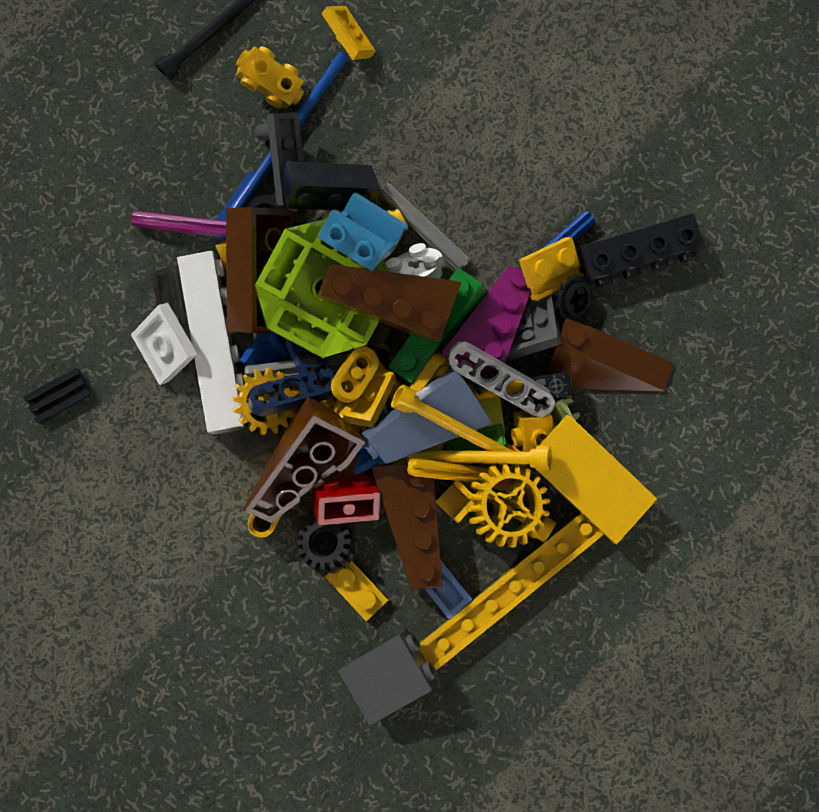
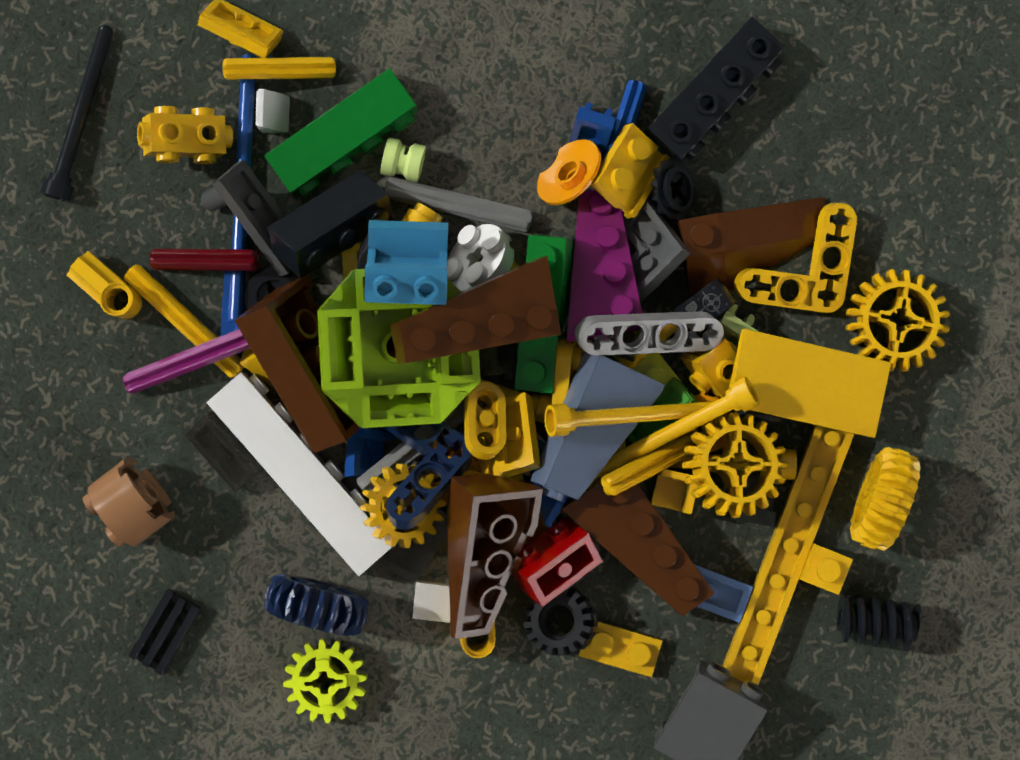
camera: 30 degrees left, 5 degrees up
white plate [131,303,197,385] -> none
none -> yellow piece [67,251,142,320]
none -> medium nougat brick [82,457,175,547]
none -> yellow axle [124,264,244,378]
none -> dark red axle [150,249,259,271]
none -> yellow axle [222,57,336,80]
none -> white slope [255,89,290,133]
none -> green brick [264,68,418,198]
none -> dark blue gear [264,574,369,636]
none -> neon yellow gear [283,638,368,723]
none -> yellowish green wheel [380,137,426,183]
none -> white slope [412,580,450,623]
none -> light orange dish [537,139,601,206]
none -> blue tile [569,102,616,153]
none -> yellow beam [734,203,857,313]
none -> yellow brick [799,543,853,595]
none -> black piece [836,593,921,651]
none -> yellow gear [845,269,950,372]
none -> yellow gear [850,447,921,551]

